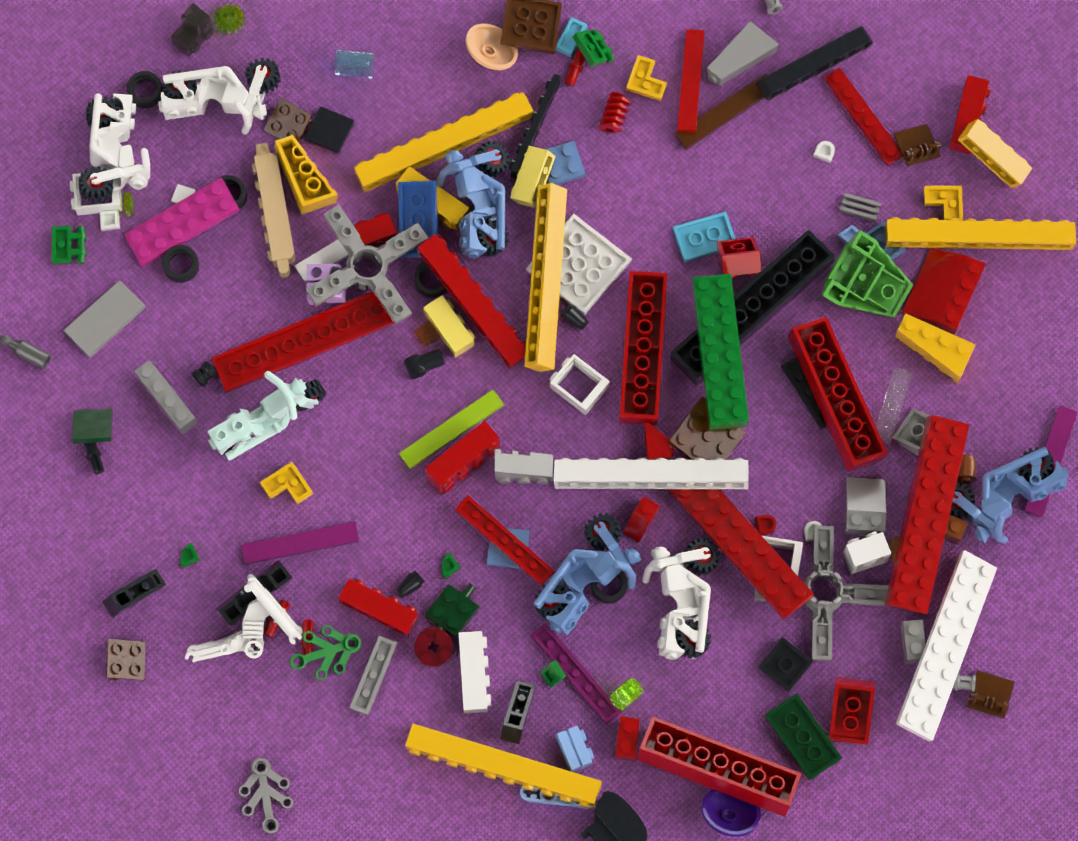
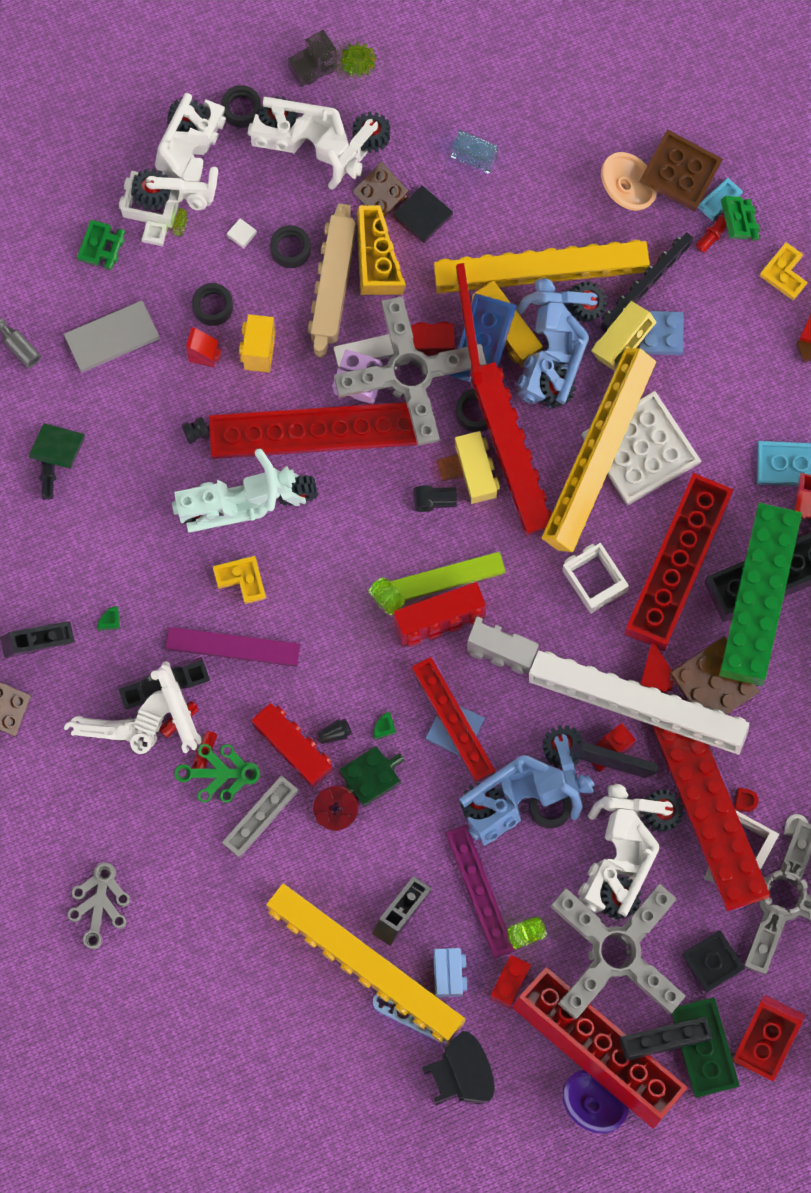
camera: 20 degrees right, 0 degrees up
dark pink plate [124,178,240,267] -> none
light grey brick [134,360,198,435] -> none
white brick [459,631,491,714] -> none
green plate [540,660,566,688] -> none
black cone [560,304,589,330] -> none
red piece [598,92,631,134] -> none
none -> red slope [186,327,222,368]
none -> yellow brick [239,314,276,373]
none -> clear neon green gear [368,577,405,615]
none -> red tile [456,263,482,384]
none -> light grey piece [550,884,685,1019]
none -> black tile [570,742,658,778]
none -> black tile [619,1017,713,1061]

